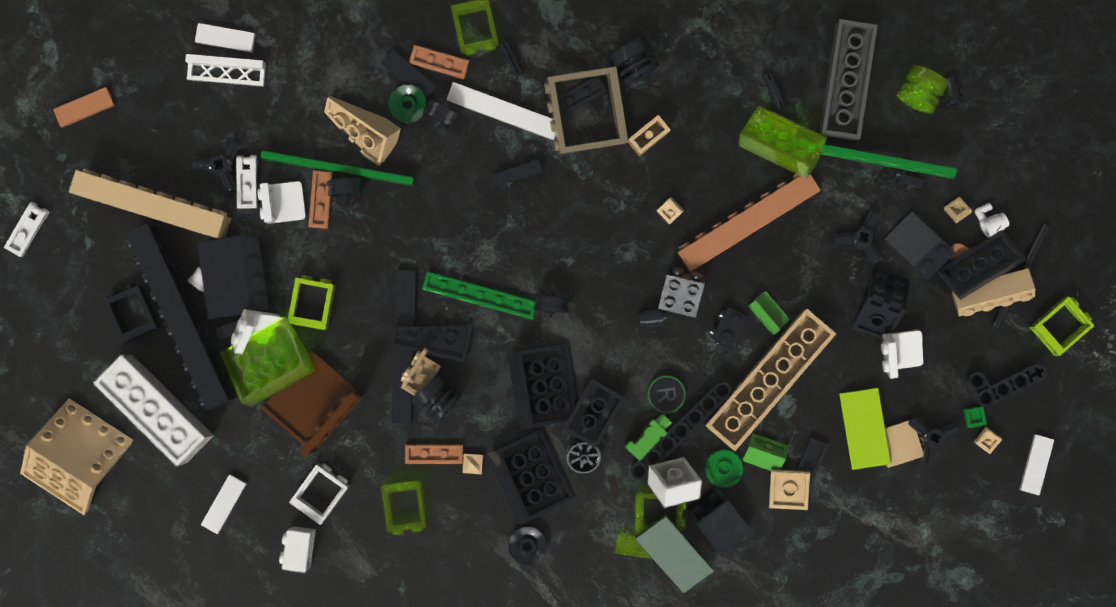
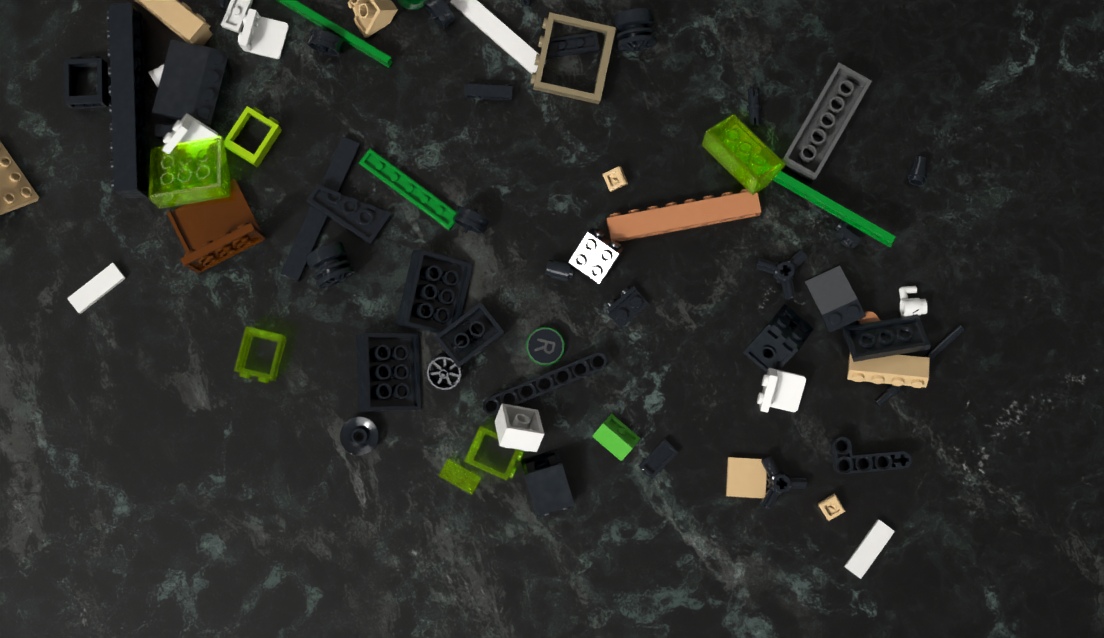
camera: 25 degrees right, 5 degrees down
white brick [94,355,214,466] -> none
white brick [280,526,316,572] -> none
white window [289,463,350,525] -> none
nougat tile [308,170,333,229] -> none
tan bracket [400,348,441,396] -> none
nougat tile [405,444,463,464] -> none
tan tile [463,453,483,474] -> none
bright green hips [624,414,672,460] -> none
tan brick [628,115,670,157] -> none
tile [635,514,714,593] -> none
tan brick [704,309,836,451] -> none
green tile [705,449,743,488] -> none
bright green panel [748,291,790,335] -> none
tan tile [769,469,810,510] -> none
lime tile [840,388,891,470] -> none
clear neon green wheel [897,65,948,114] -> none
tan tile [944,196,972,223] -> none
green tile [963,406,987,428] -> none
lime window [1029,297,1094,356] -> none

